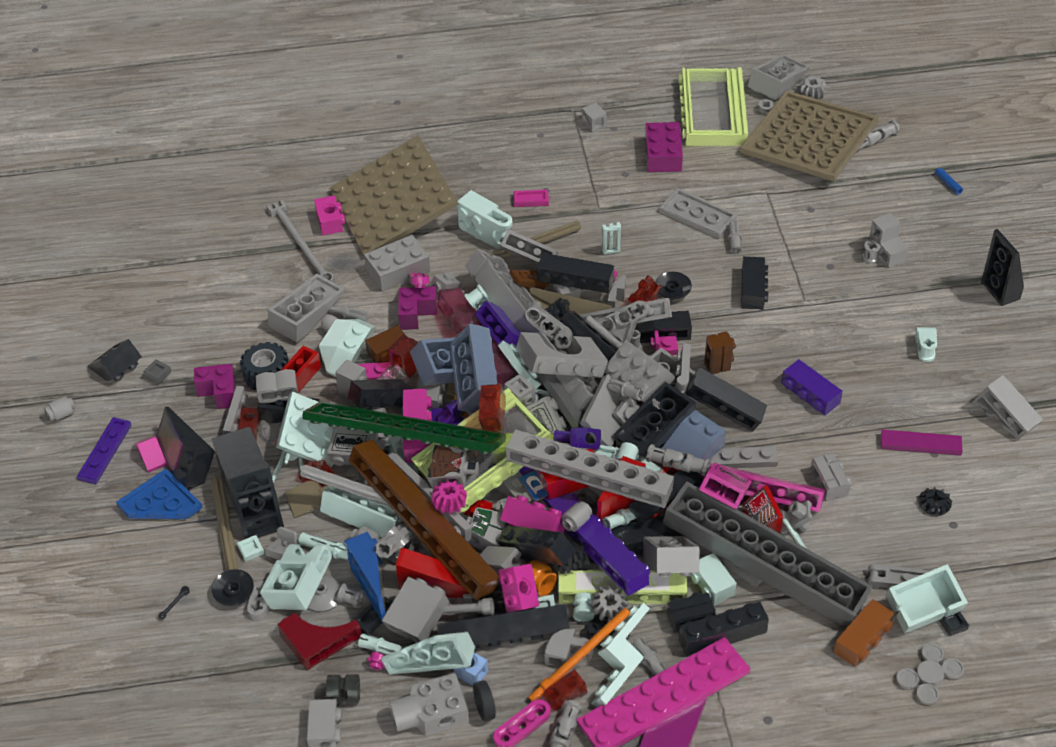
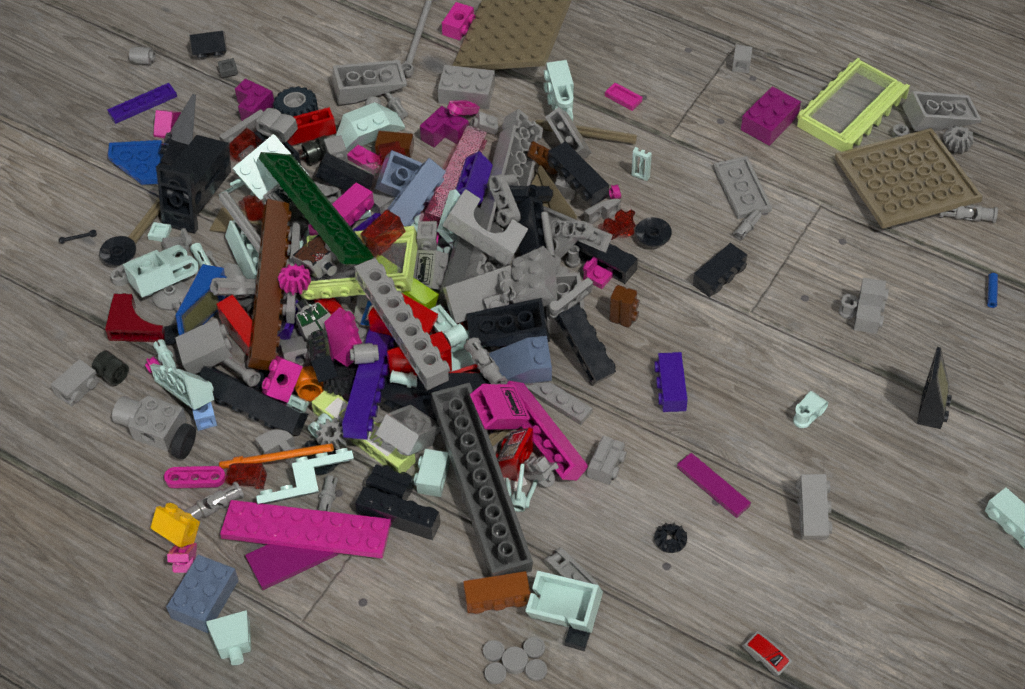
camera: 40 degrees right, 5 degrees up
light aqua piece [464,284,491,311] -> none
dark purple bracket [553,427,601,449] -> none
none -> pearl dark grey wheel [300,135,327,165]

